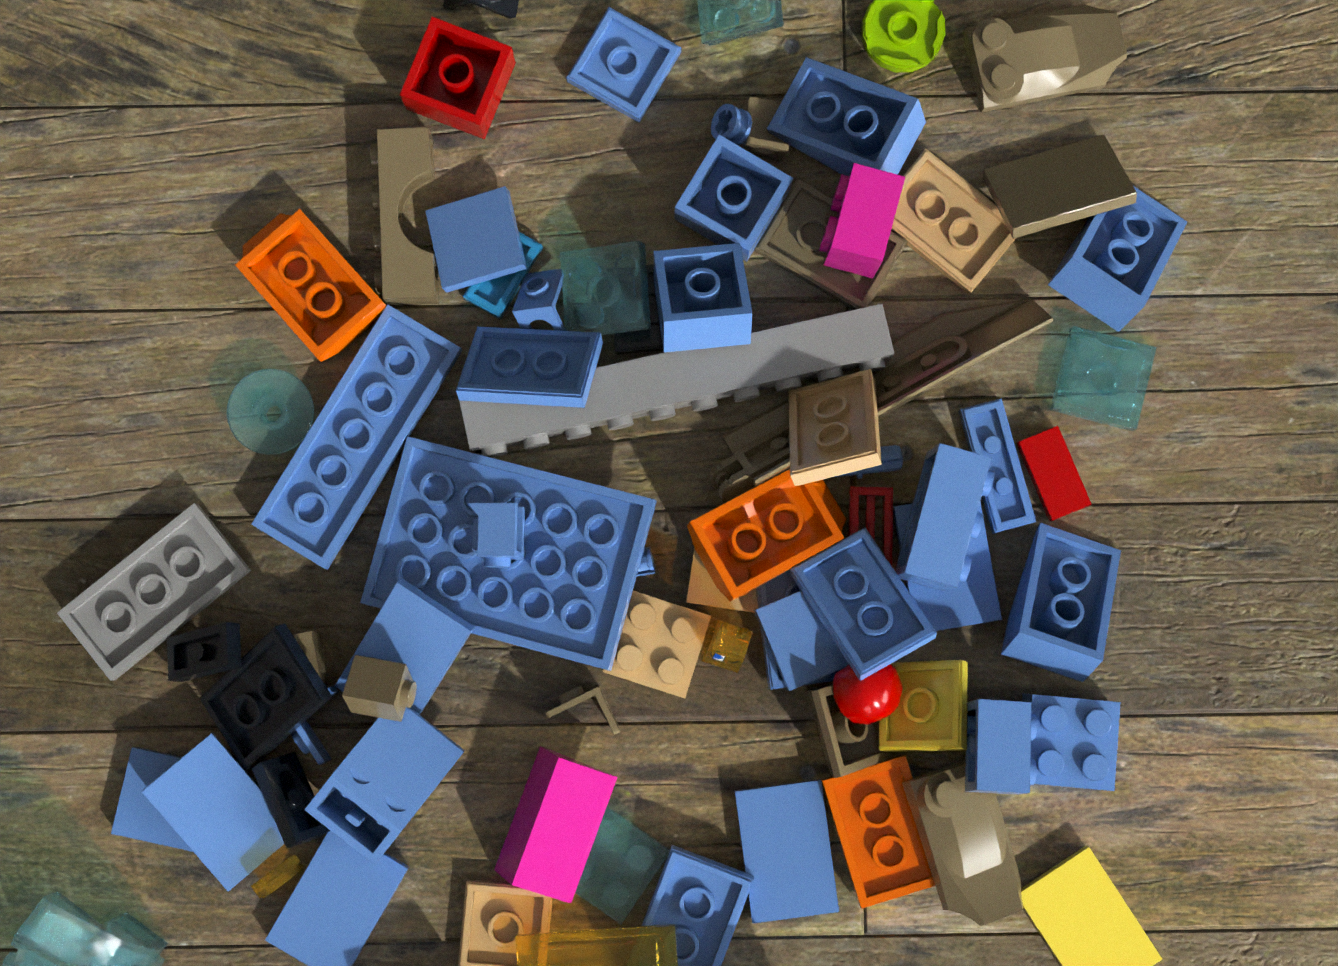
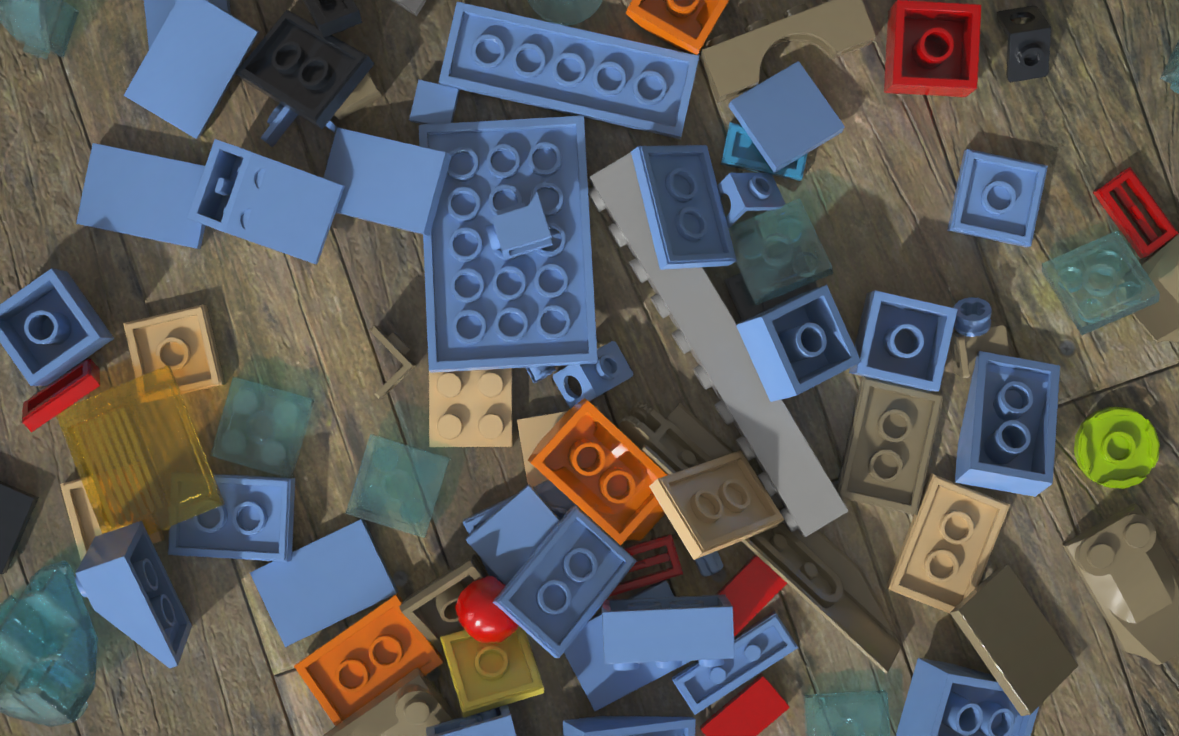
camera: 75 degrees right, 5 degrees up
clear yellow tile [251,855,304,899] -> none
black plate [252,752,330,849] -> none
dark tan brick [342,655,417,722] -> none
dark pink slope [494,746,617,903] -> none
clear yellow leg [701,620,753,673] -> none
dark pink brick [819,163,905,279] -> none
none -> clear light blue plate [345,434,451,538]
none -> medium blue tile [409,79,460,125]
none -> medium blue bracket [553,341,633,409]
none -> red tile [715,554,787,637]

